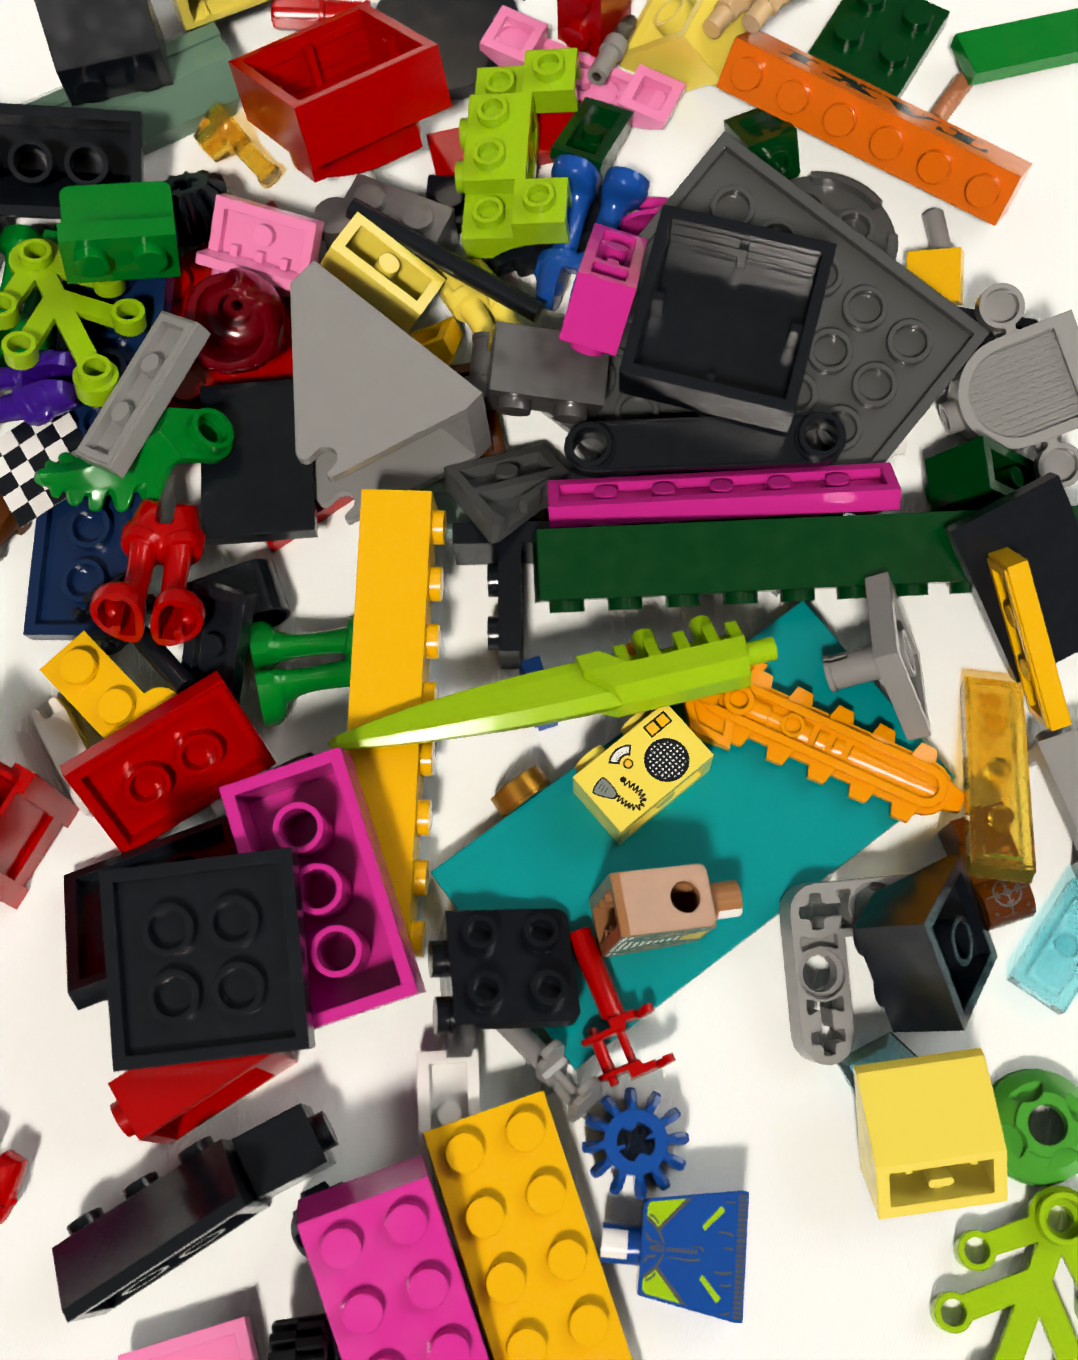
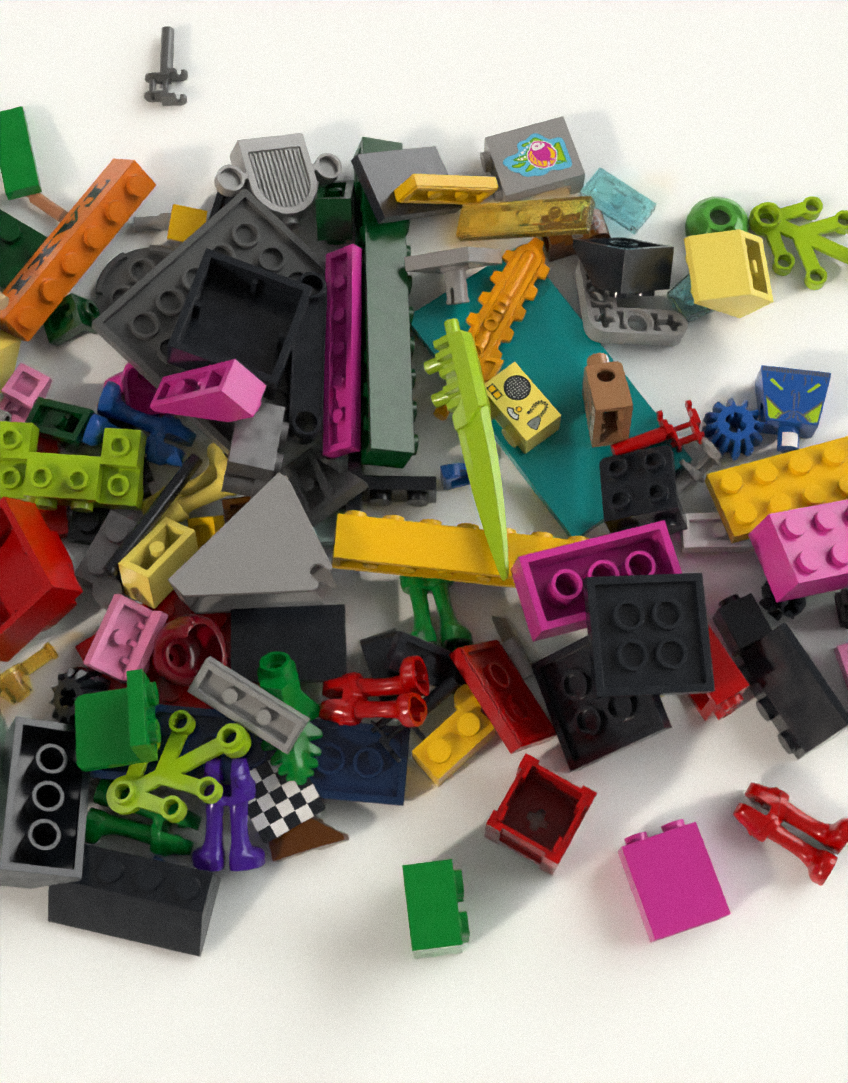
camera: 90 degrees left, 0 degrees up
white piece [30,693,94,818] -> none
pearl gold tile [491,765,550,817] -> none

